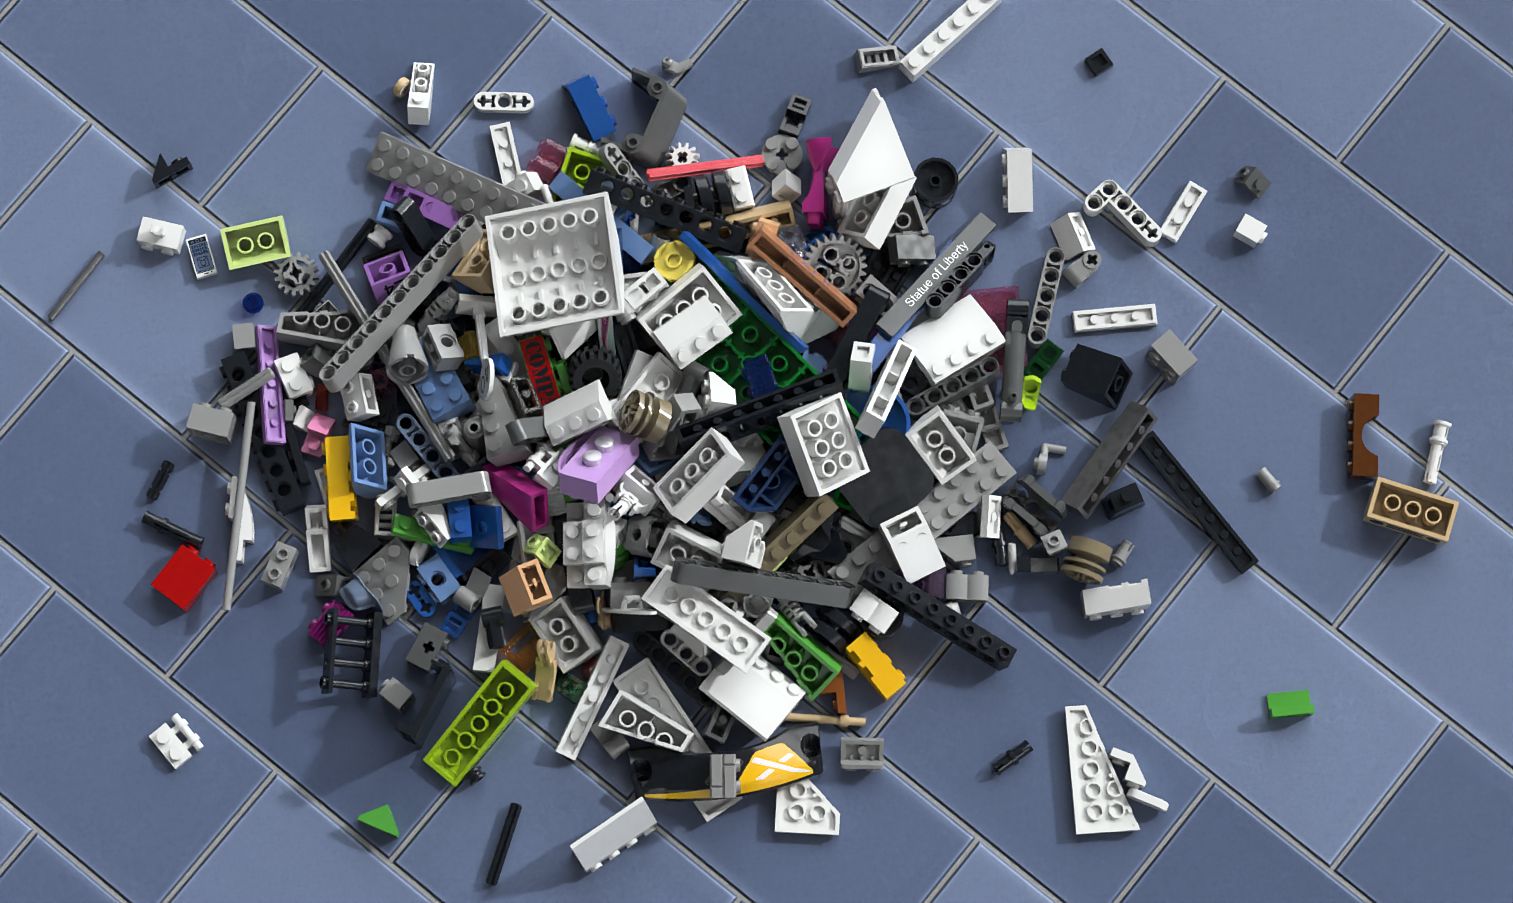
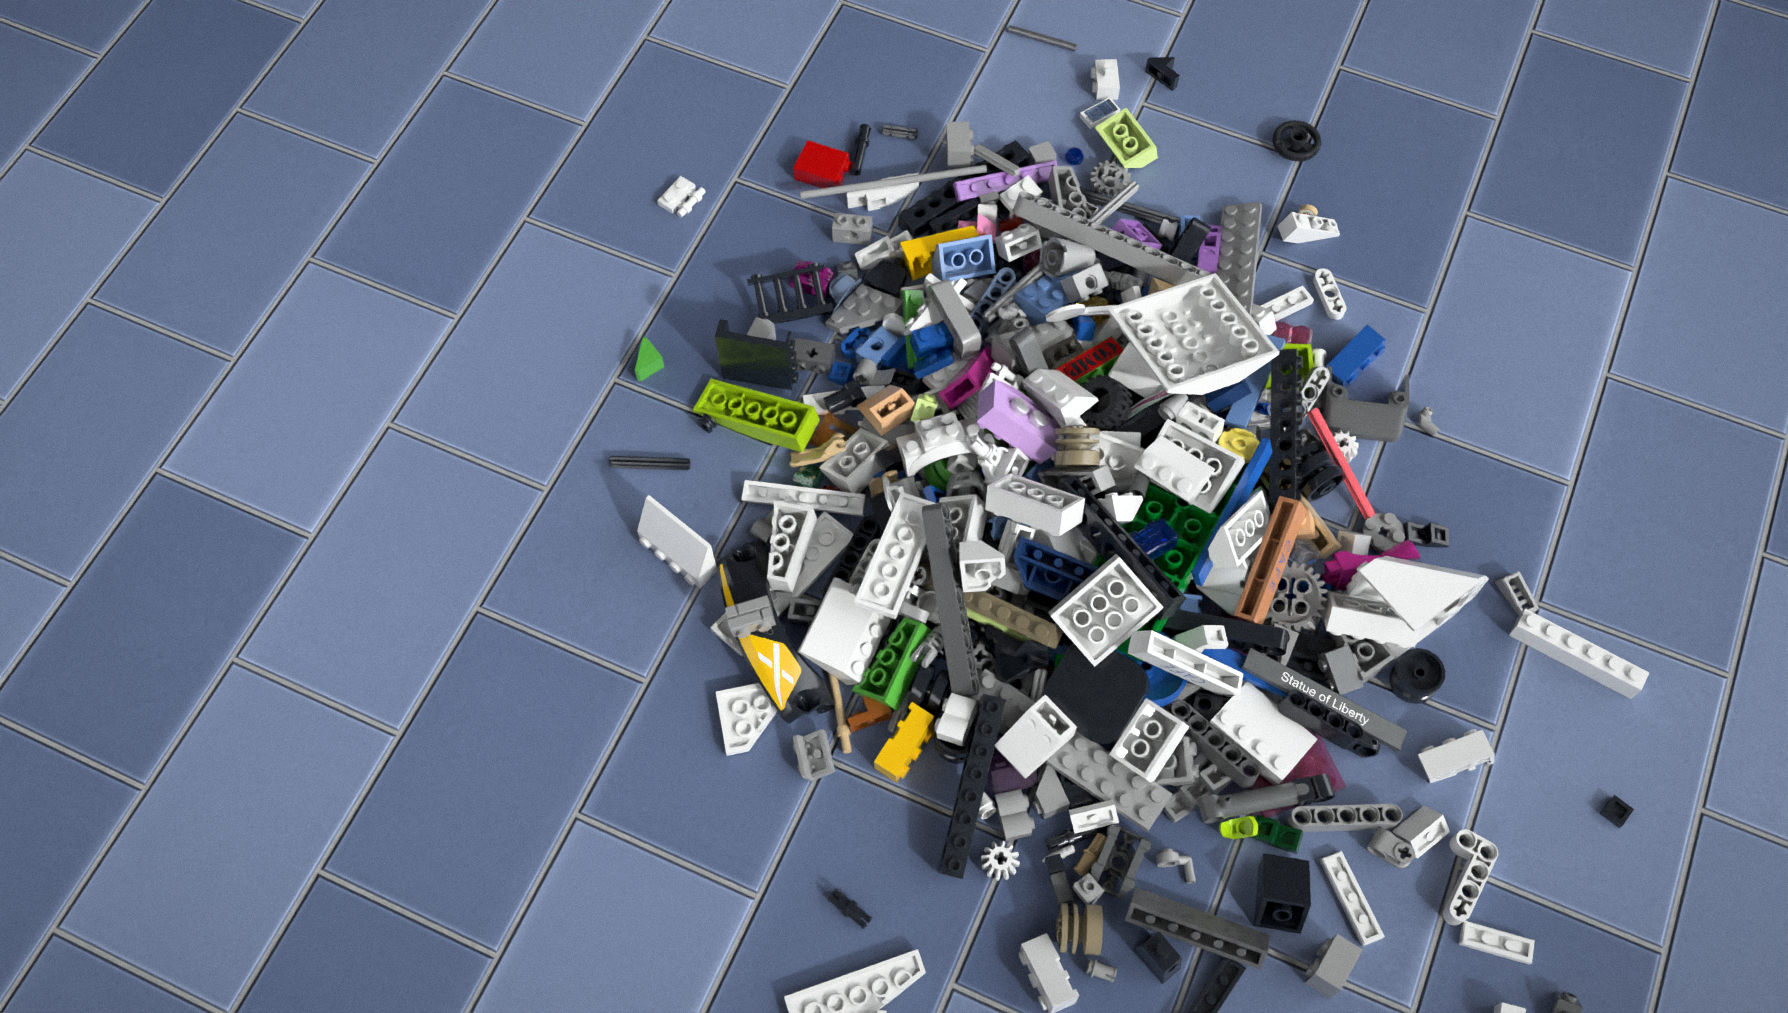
camera: 80 degrees right, 15 degrees down
white brick [725,166,755,212] -> none
none -> white gear [981,841,1020,881]
none -> black wheel [1272,120,1321,162]

